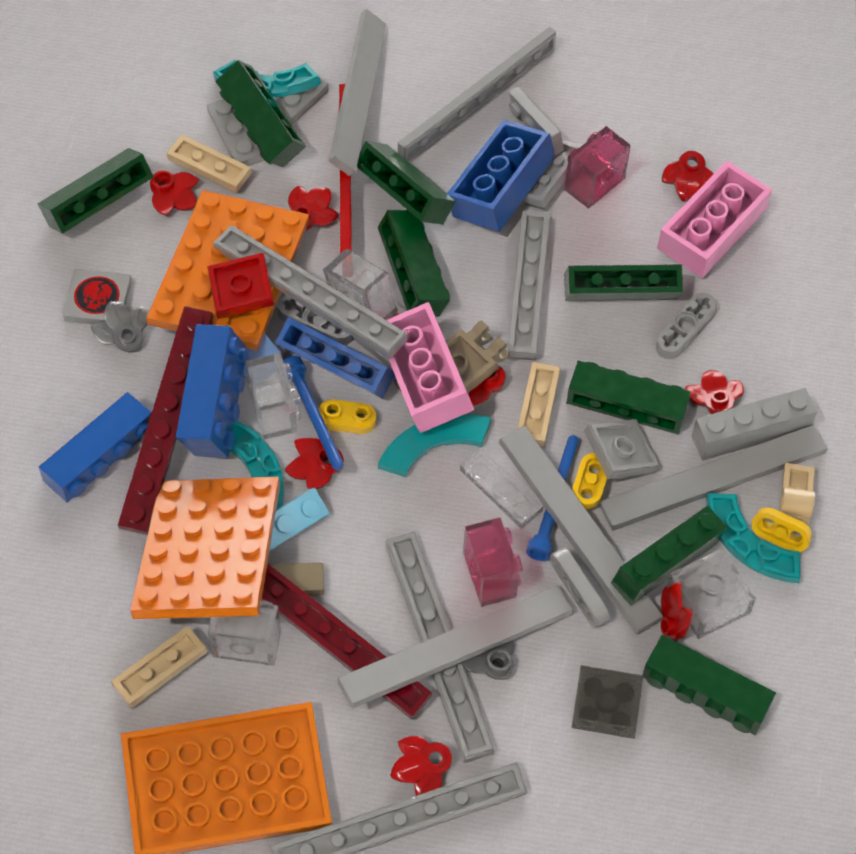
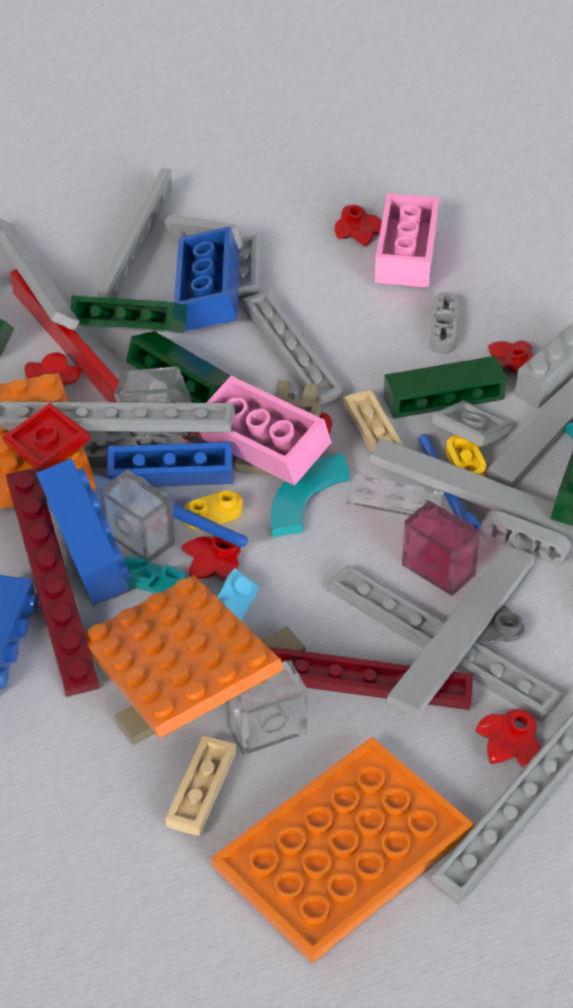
camera: 30 degrees left, 15 degrees down
clear pink brick [564,126,631,209] -> none
dark green brick [564,264,683,301] -> none

